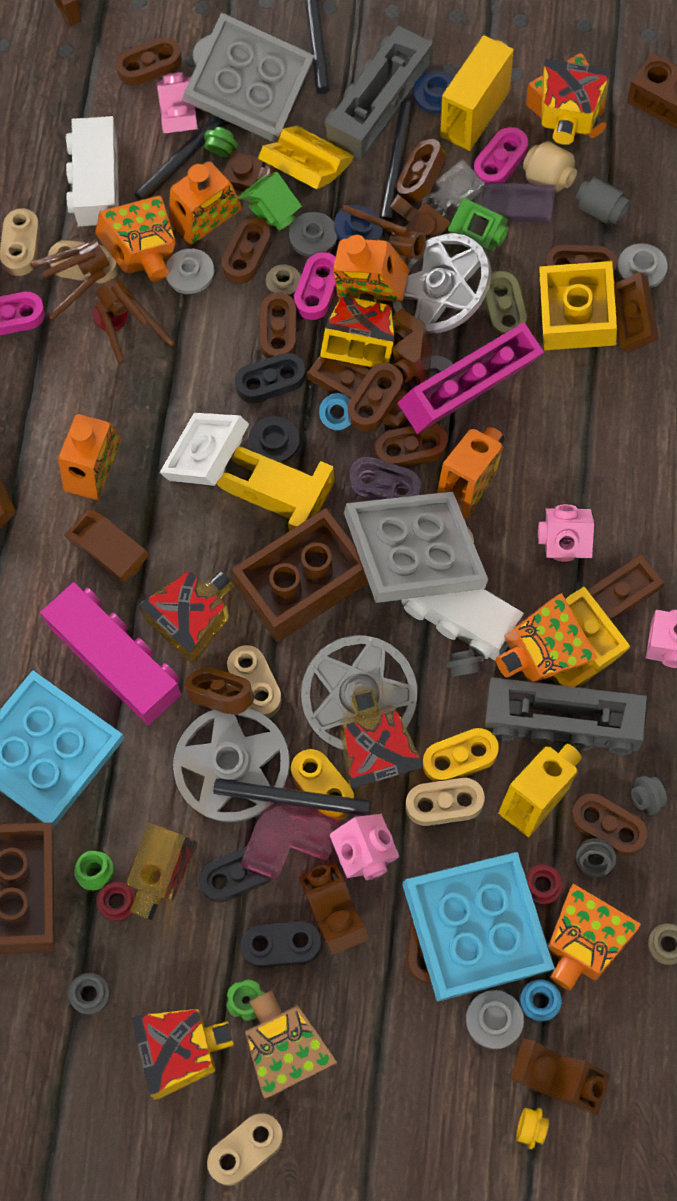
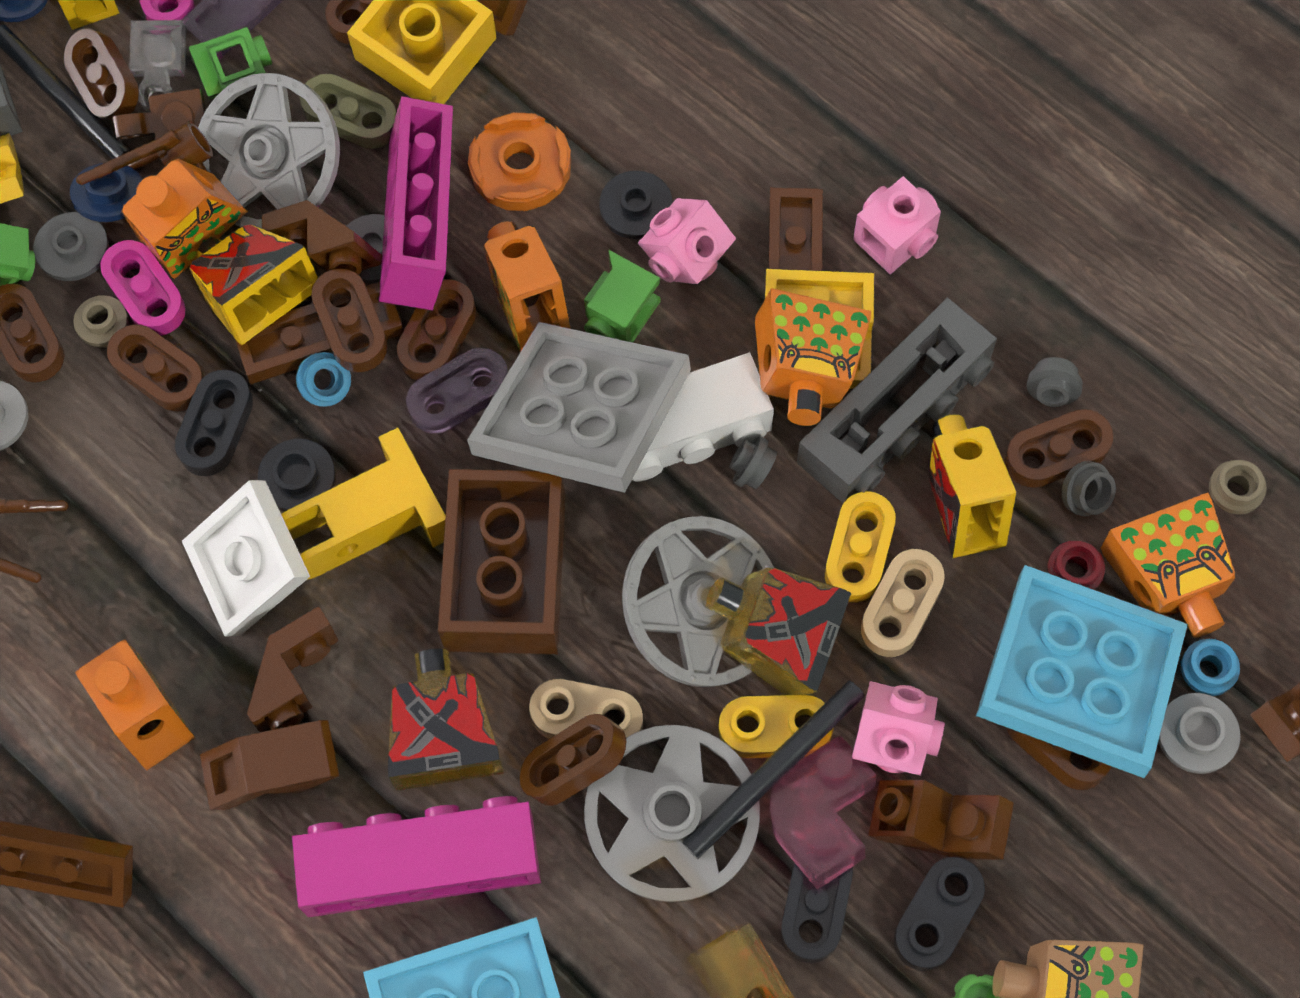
camera: 55 degrees left, 0 degrees up
none -> reddish brown slope [247,606,339,732]
none -> orange tile [468,112,571,211]
none -> bright green window [584,250,660,343]
none -> black piece [599,171,673,239]

